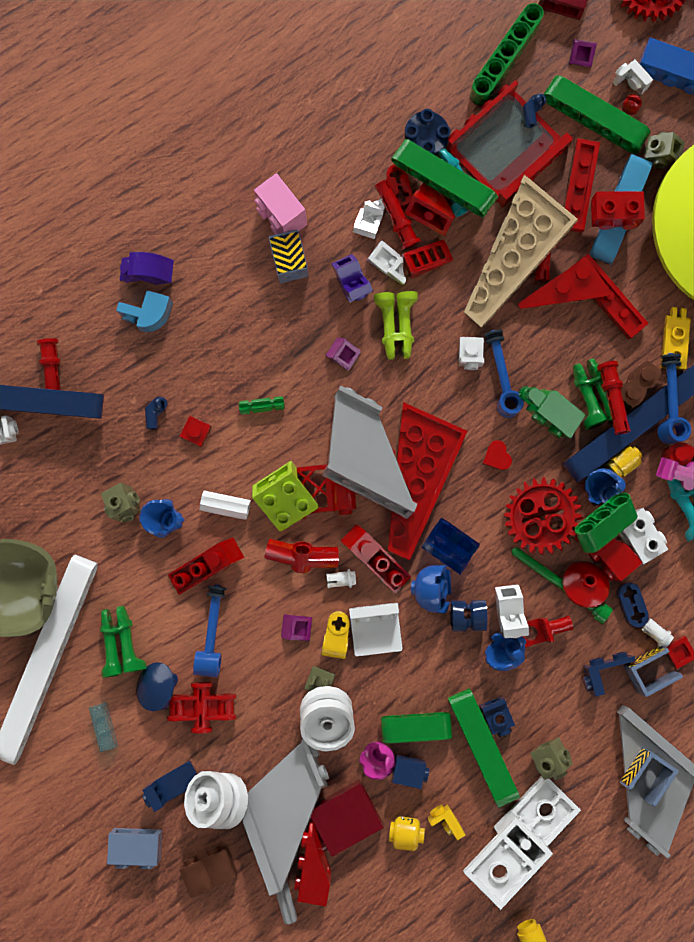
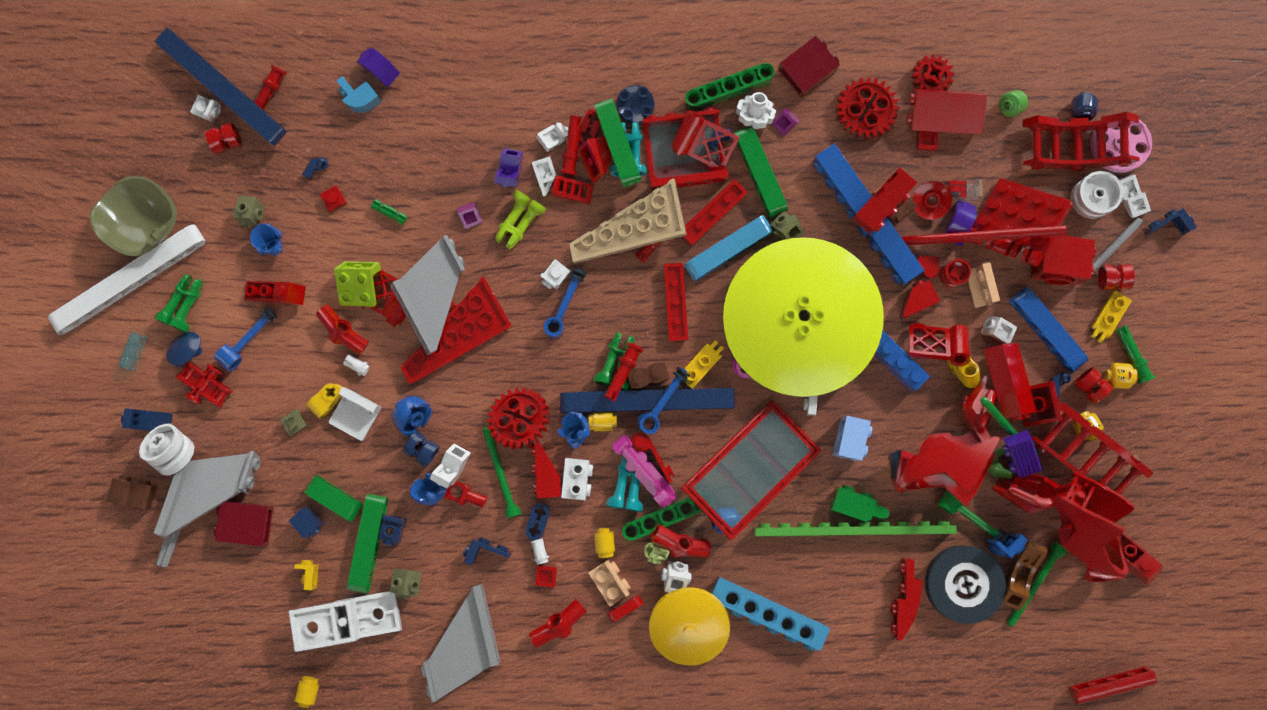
camera: 40 degrees right, 0 degrees up
sand blue brick [107,828,163,869] -> none
white axle [199,491,251,520] -> none
bright pink brick [254,173,307,235] -> none
piece [269,230,309,284] -> none
magenta slope [281,614,312,641] -> none
red slope [294,822,332,907] -> none
white wheel [300,686,355,751] -> none
red slope [340,524,411,594] -> none
dark pink hair [359,742,395,780] -> none
yellow head [389,816,425,851] -> none
clear blue bracket [421,518,480,575] -> none
red tile [482,440,512,471] -> none
red wing [517,256,612,309] -> none
green hinge [518,386,586,438] -> none
red dish [562,562,610,608] -> none
green beam [574,493,638,553] -> none
red brick [591,191,645,230] -> none
white bracket [613,60,653,95] -> none
sand blue piece [620,747,679,807] -> none
red hinge [622,94,642,115] -> none
sand blue piece [623,647,683,697] -> none
none -> red wheel [205,122,242,154]
none -> red piece [671,111,740,171]
none -> white plant [736,92,776,129]

